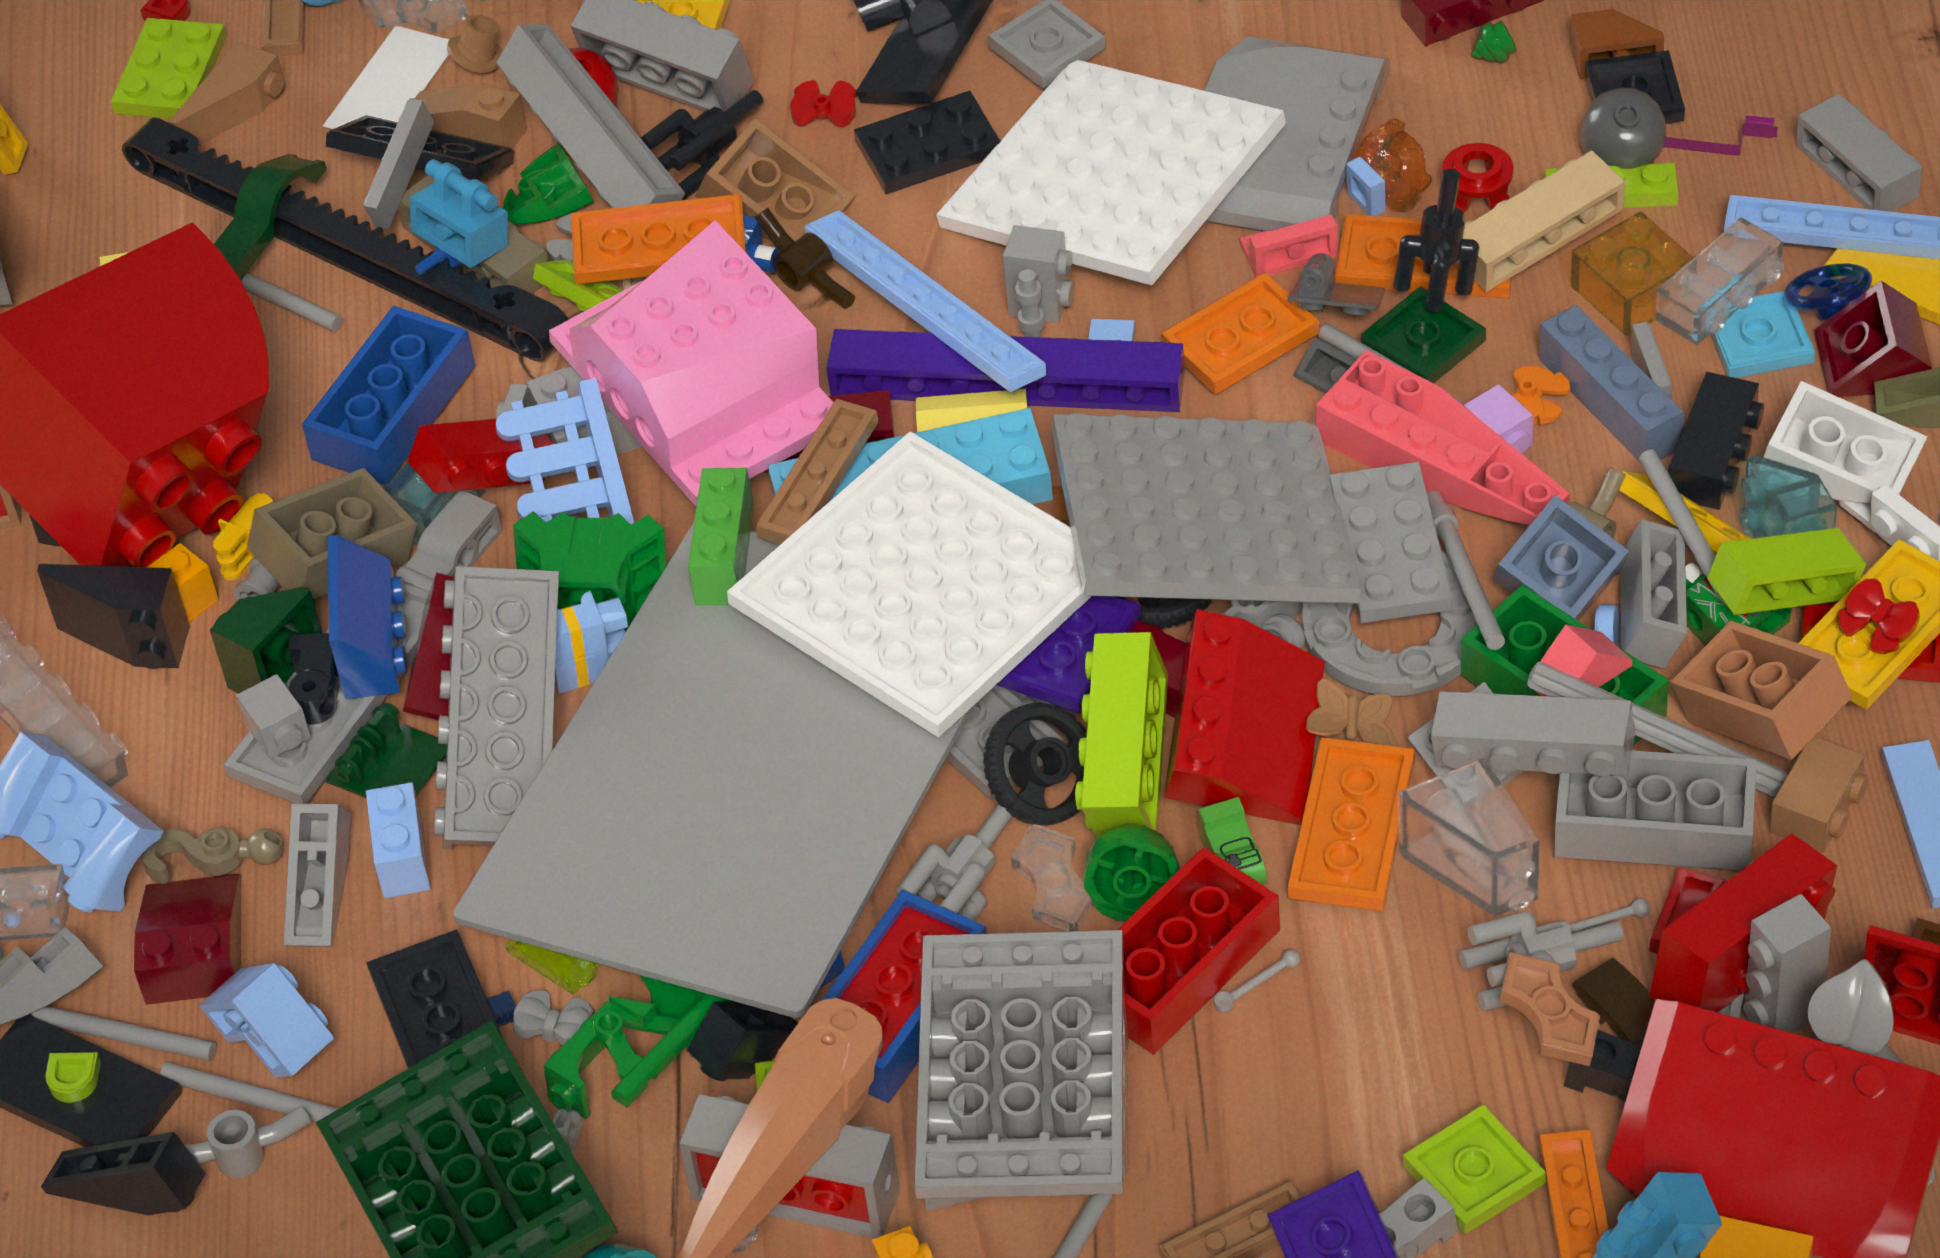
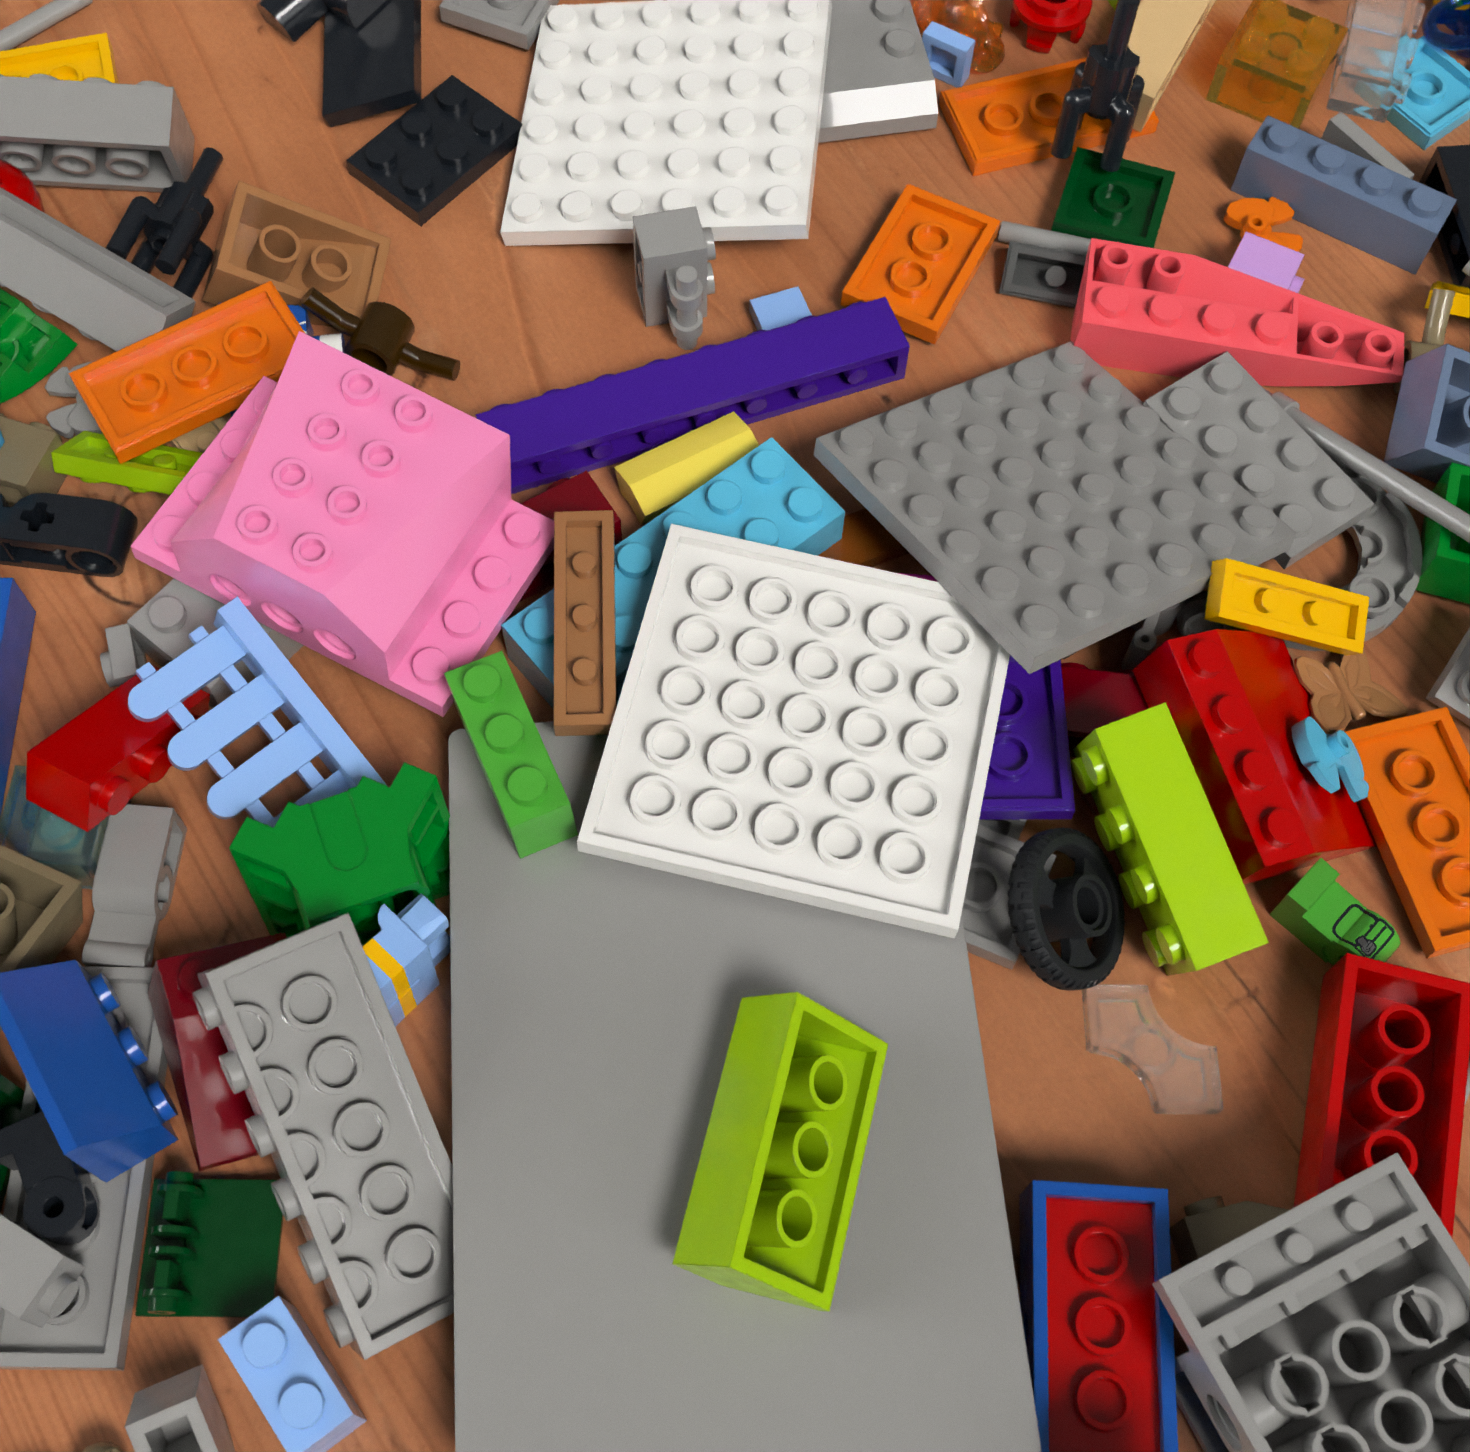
camera: 35 degrees left, 15 degrees up
red piece [790,80,857,127] -> none
light blue tile [804,210,1046,393] -> none
light grey plant [896,805,1012,921] -> none
green cylinder [1083,823,1180,922] -> none
coral panel [1239,214,1338,277] -> none
dark grey hinge [1288,253,1385,315] -> none
none -> lime slope [672,992,888,1312]
none -> yellow plate [1204,558,1370,656]
none -> medium azure piece [1291,716,1369,803]

